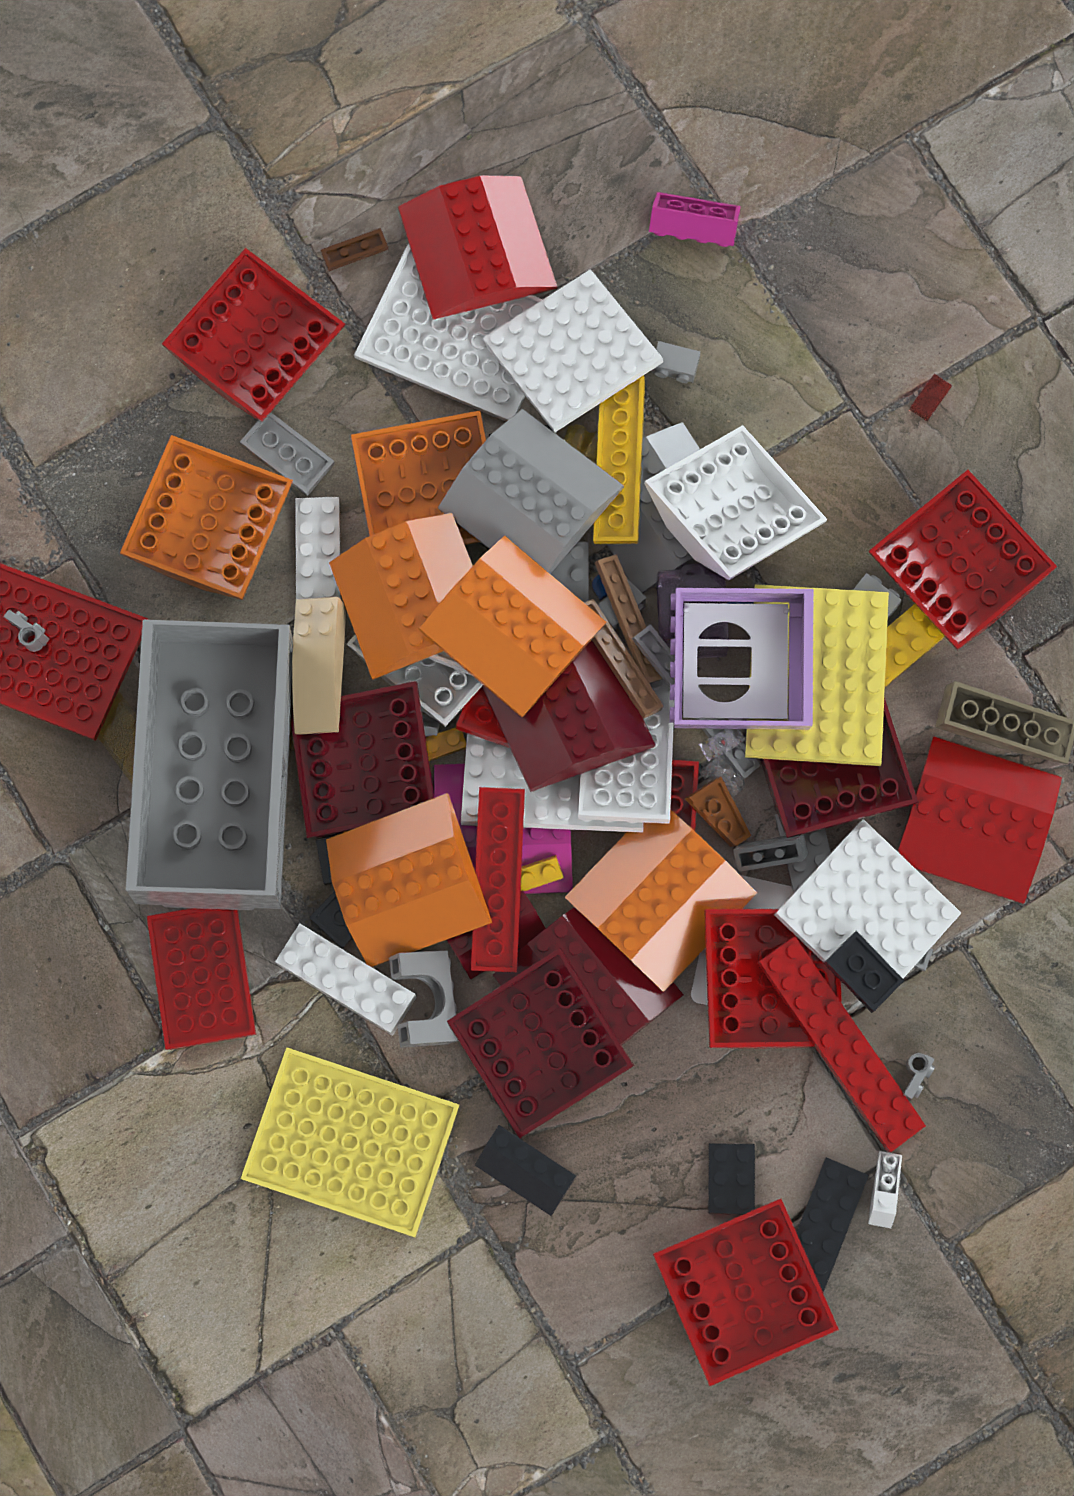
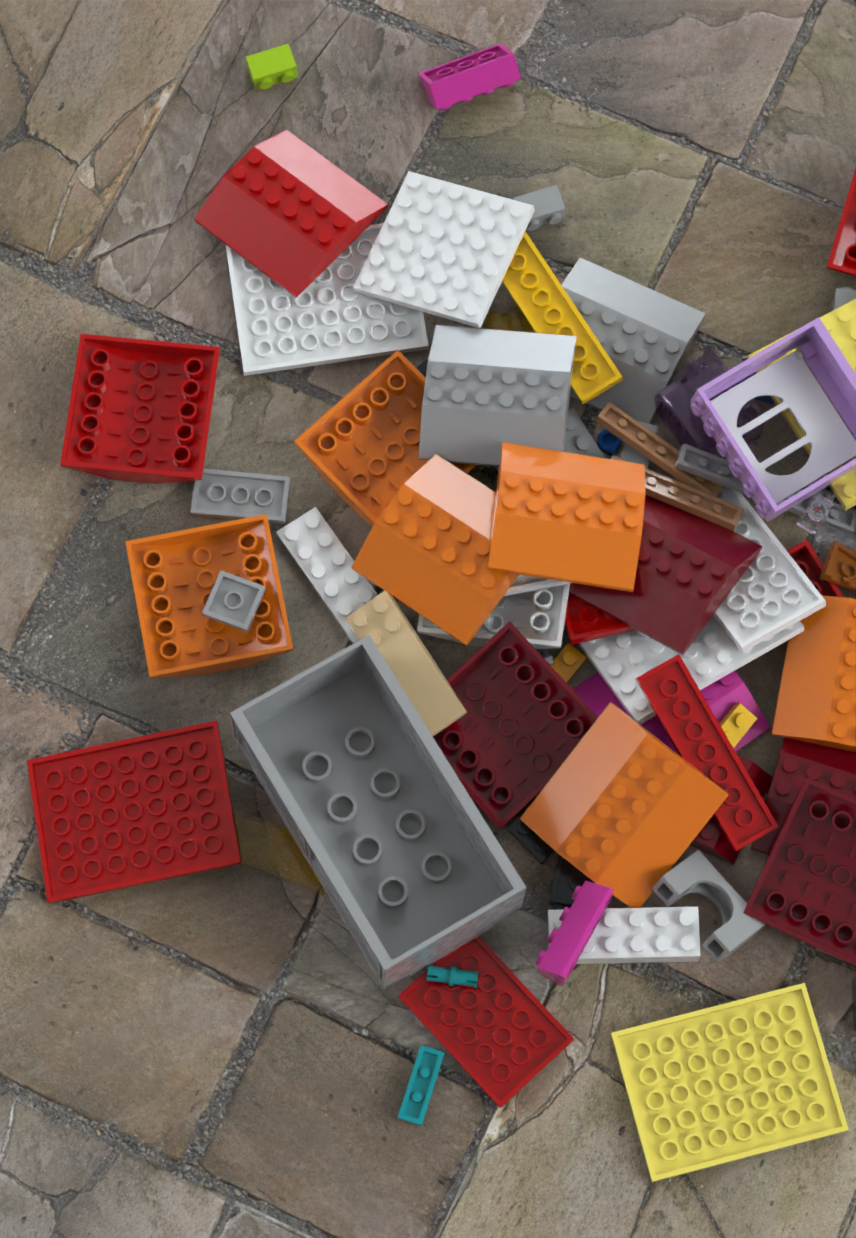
camera: 35 degrees left, 5 degrees down
light grey plate [4,610,49,652] -> none
reddish brown plate [321,228,389,272] -> none
white slope [644,425,827,580] -> none
clear red tile [909,374,952,422] -> none
none -> light grey plate [202,570,266,633]
none -> lime brick [246,43,298,90]
none -> teal plate [397,1045,445,1126]
none -> teal pin [427,965,478,988]
none -> dark pink slope [535,881,613,987]

